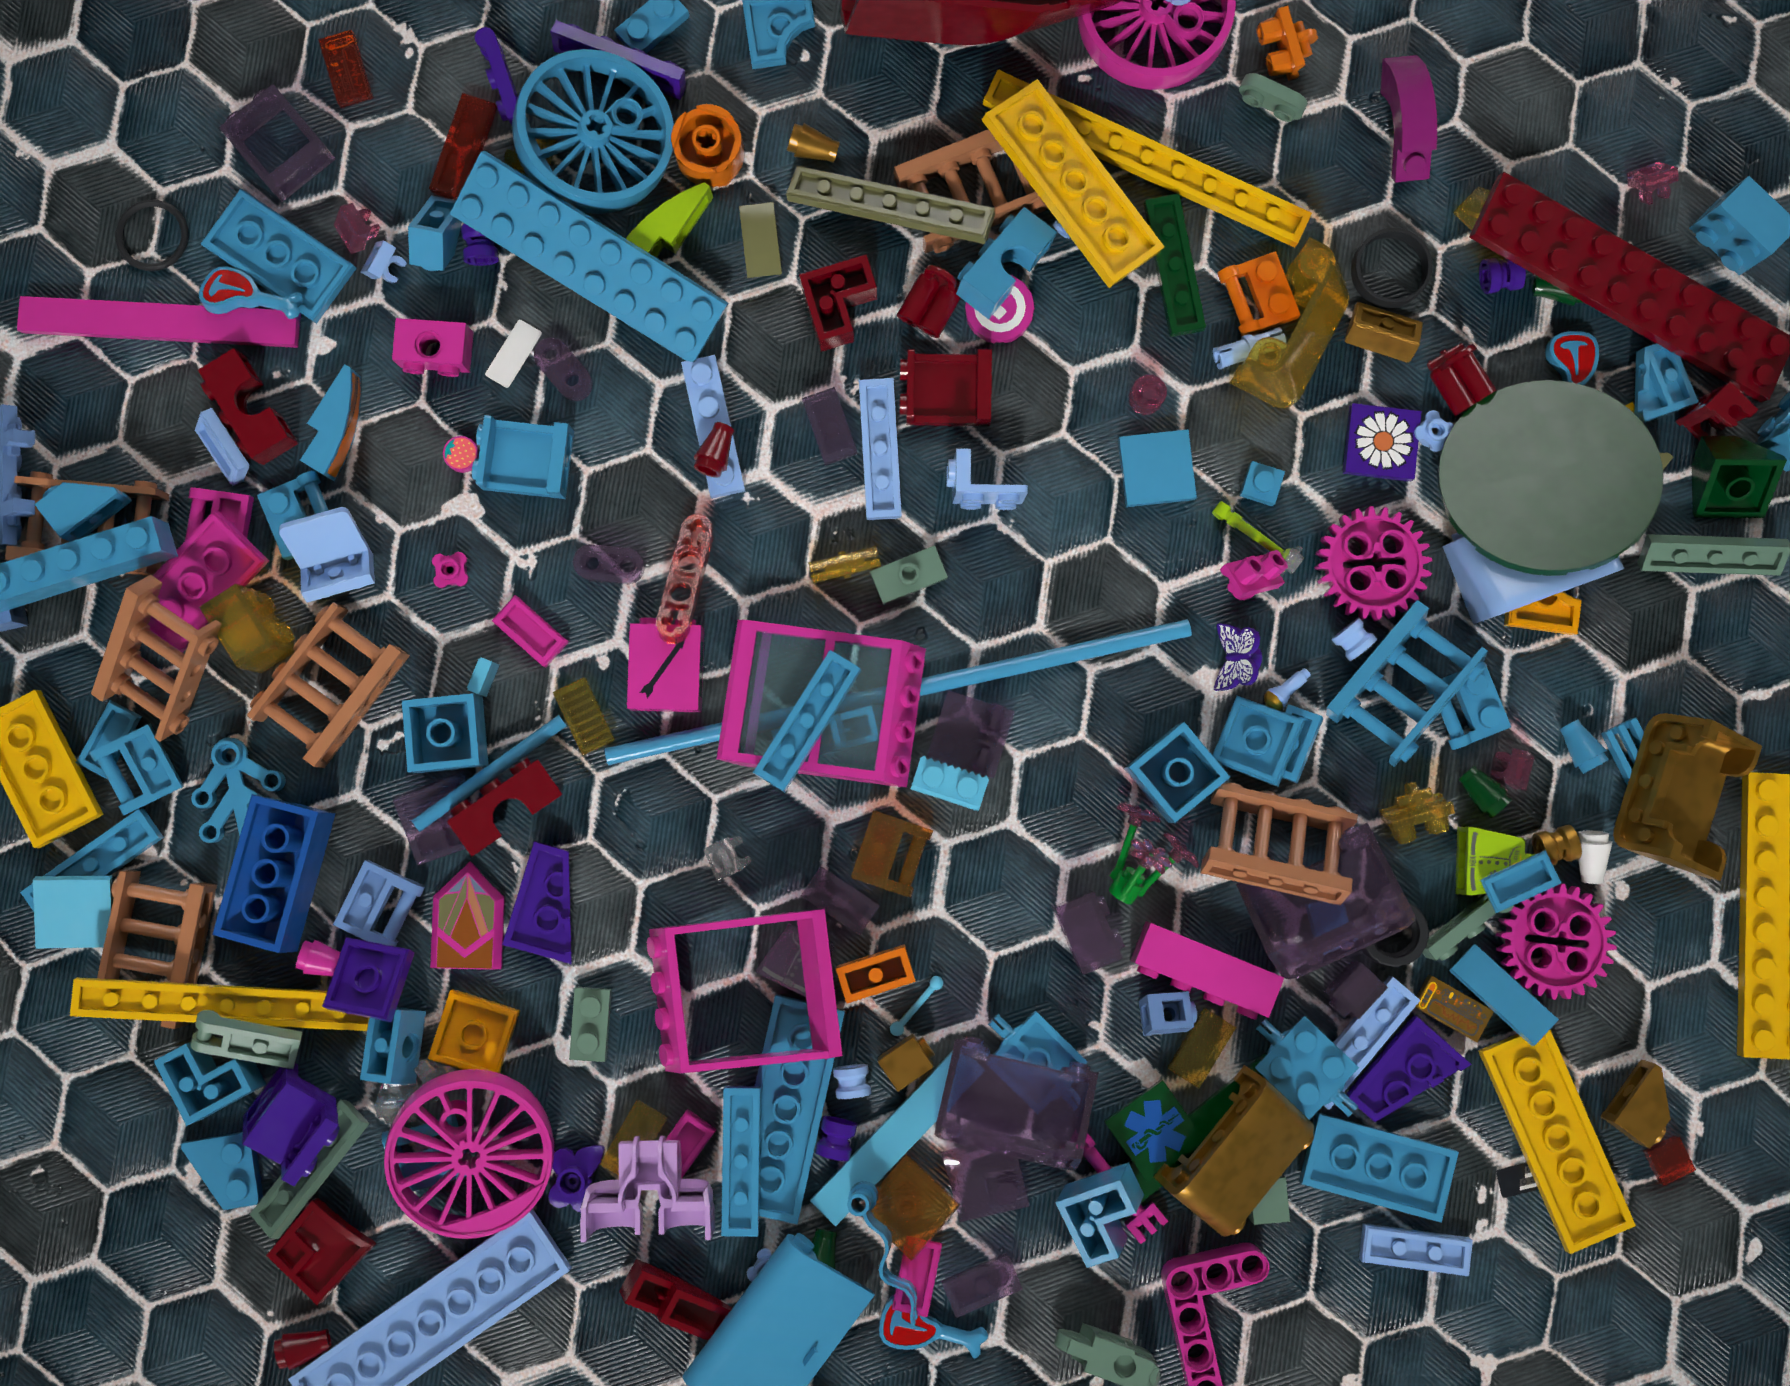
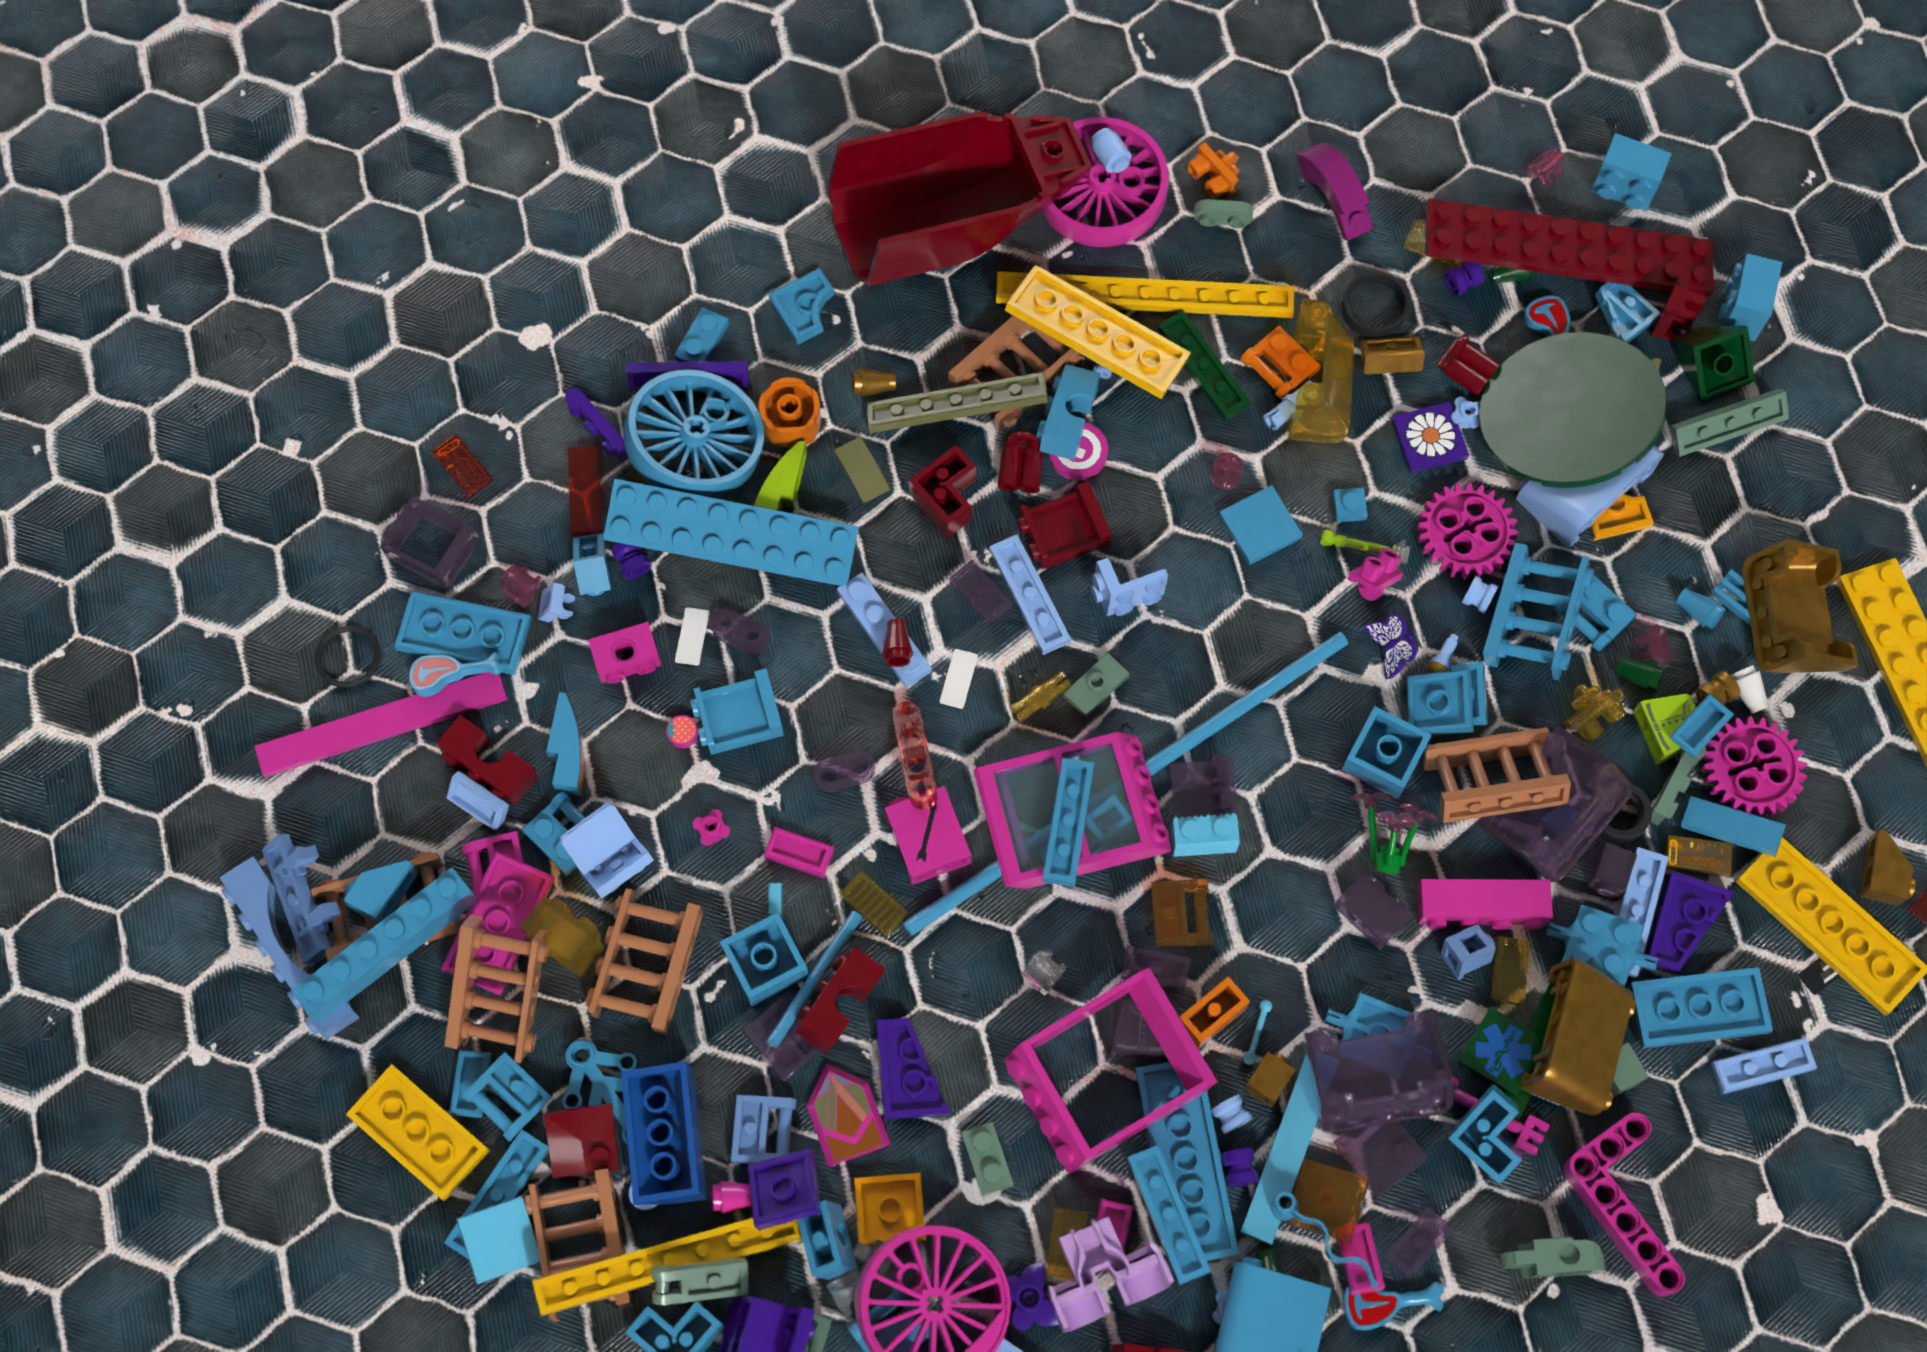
camera: 20 degrees left, 15 degrees down
none -> dark red plate [544,1103,620,1178]
none -> white sticker [940,649,978,709]

